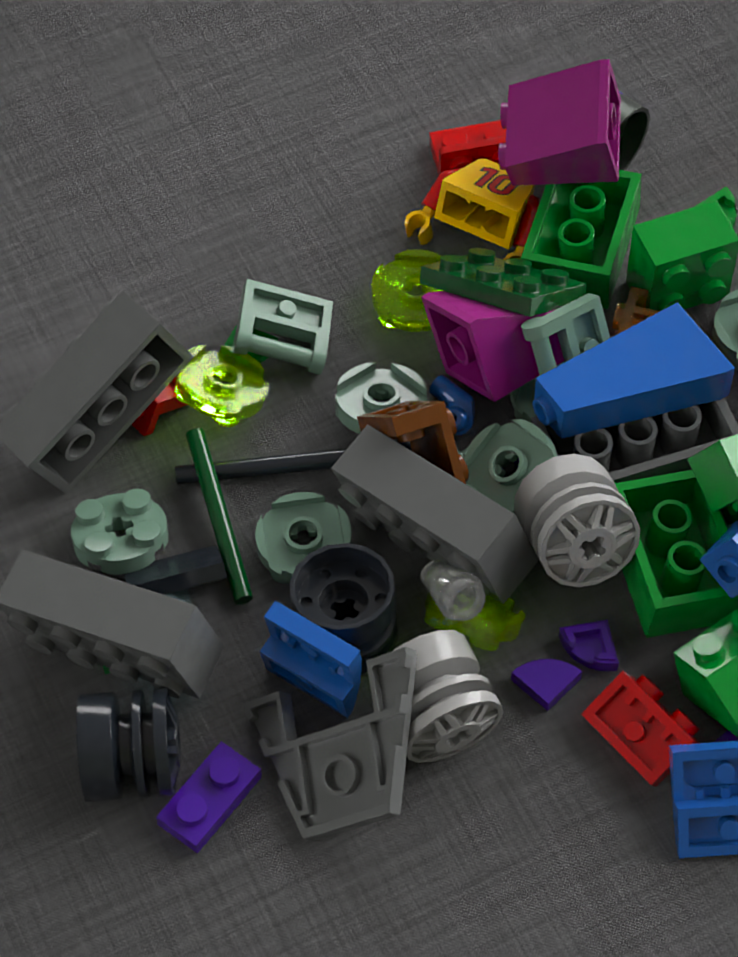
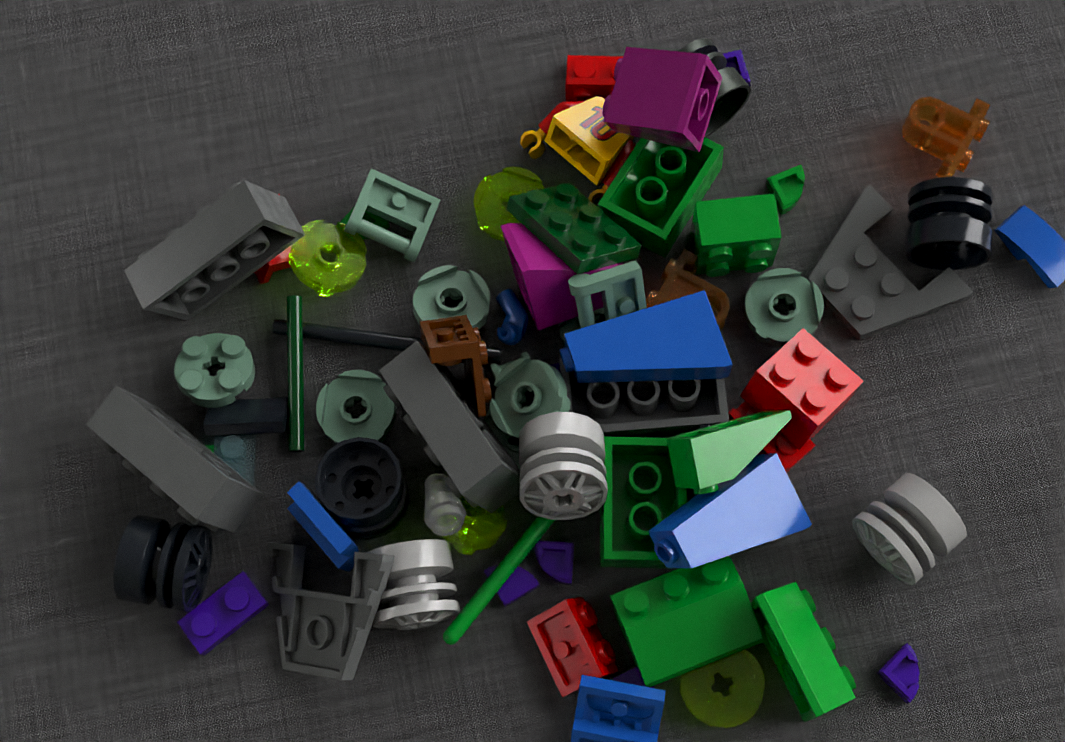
camera: 20 degrees right, 15 degrees up
none -> green piece [443,516,555,645]

